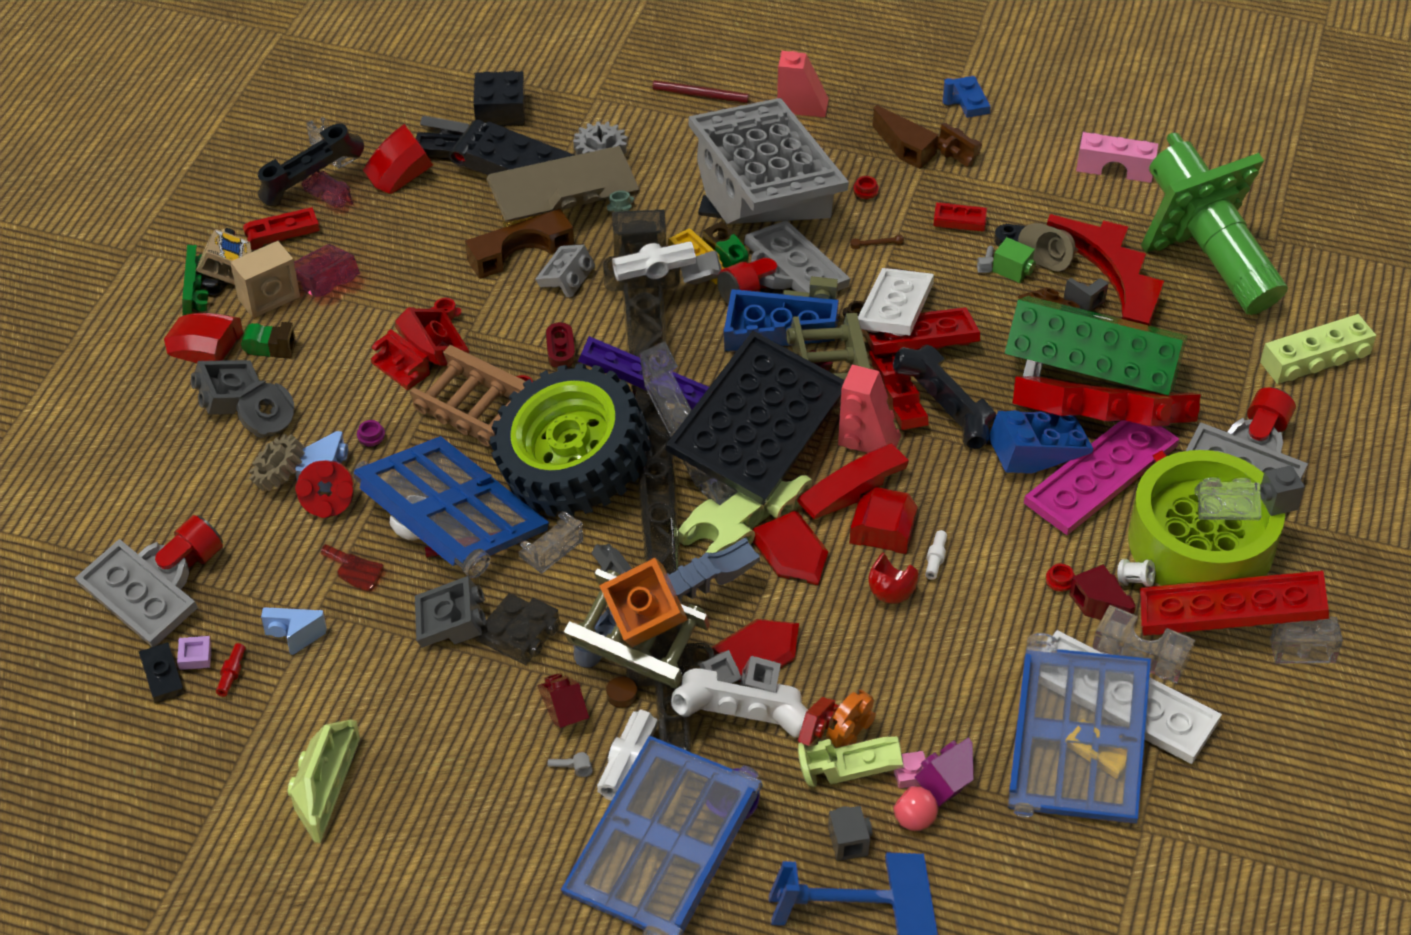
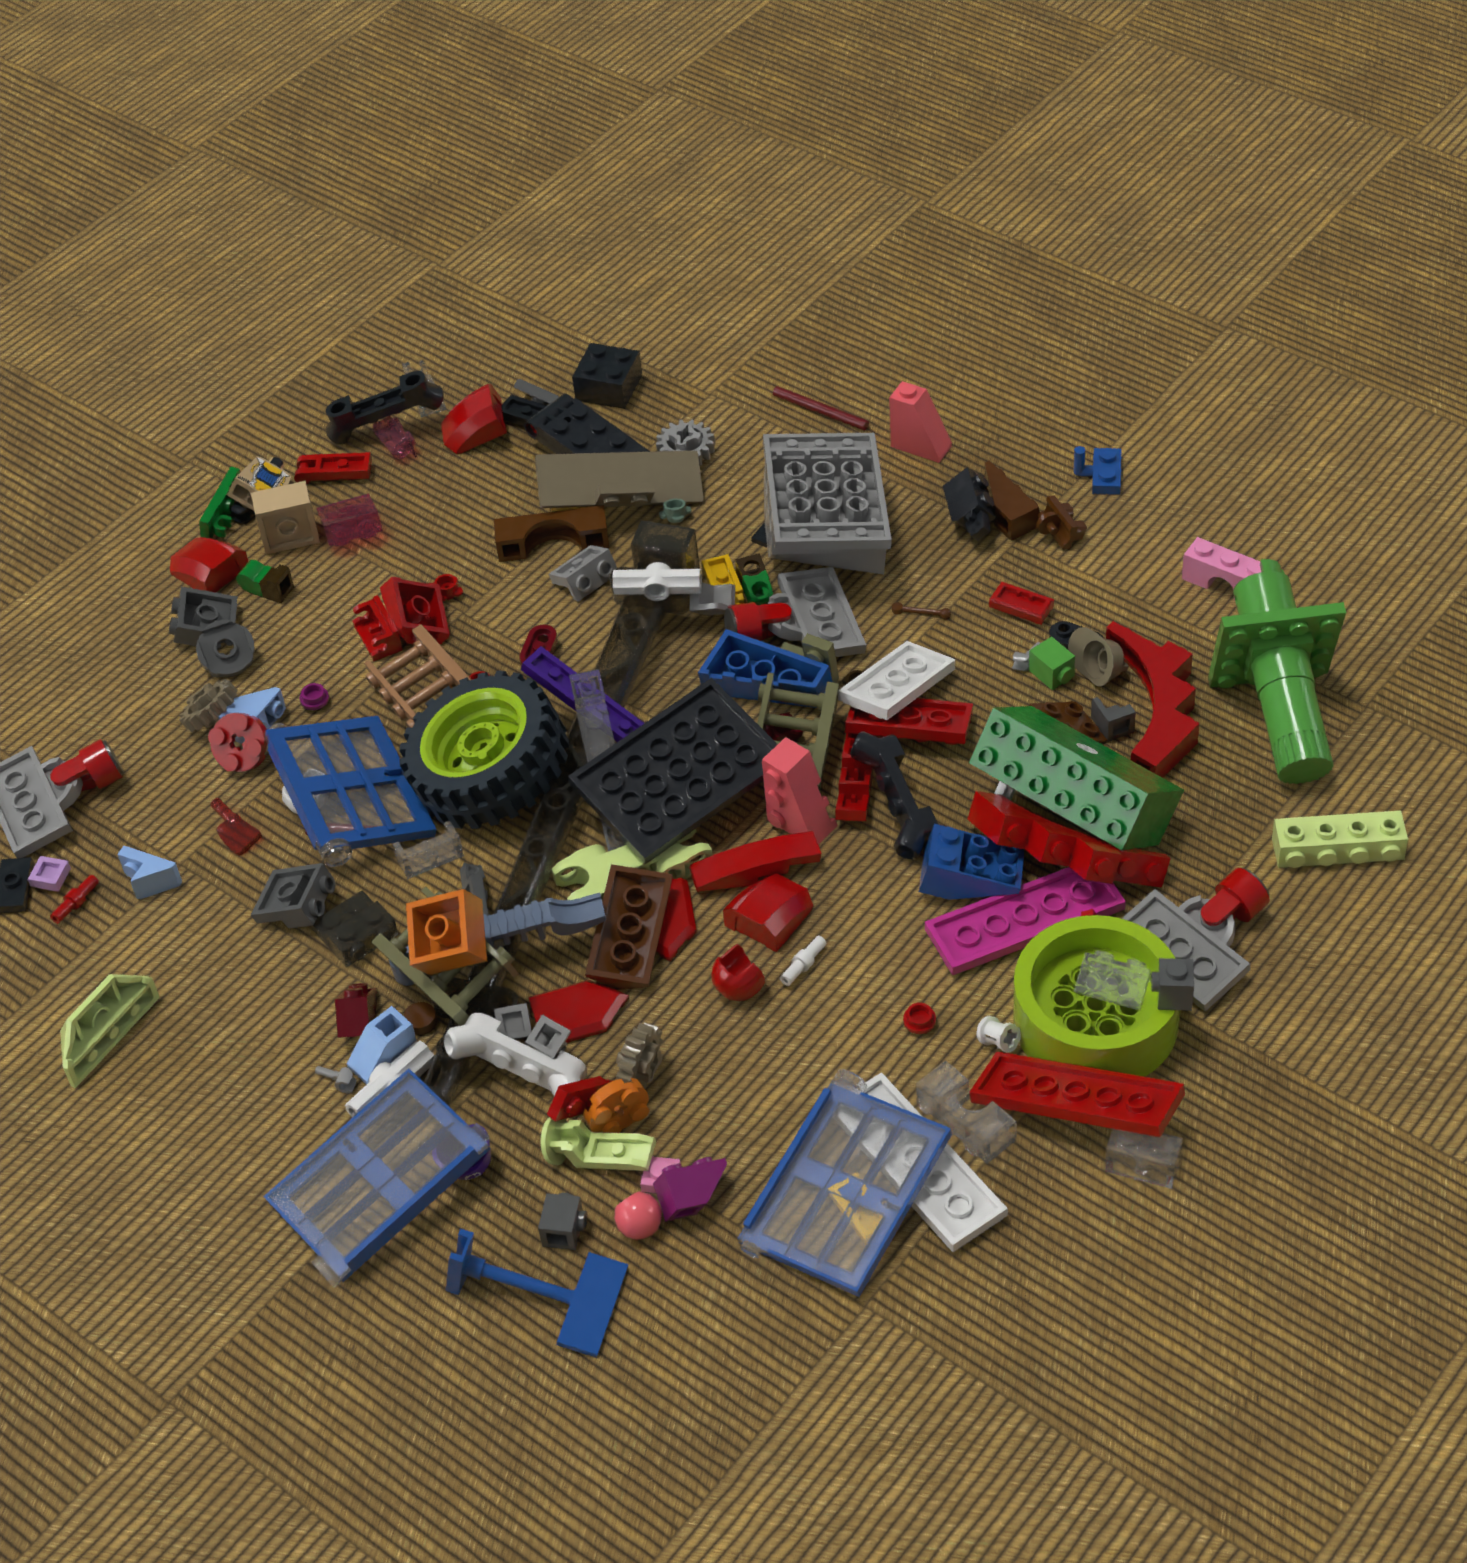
camera: 25 degrees right, 0 degrees up
red plate [853,176,879,199] -> none
dark red slope [1069,564,1136,627] -> none
none -> light blue slope [347,1006,417,1085]
none -> reddish brown slope [585,864,673,990]
none -> dark tan gear [616,1022,663,1088]
none -> black hinge [942,467,996,541]

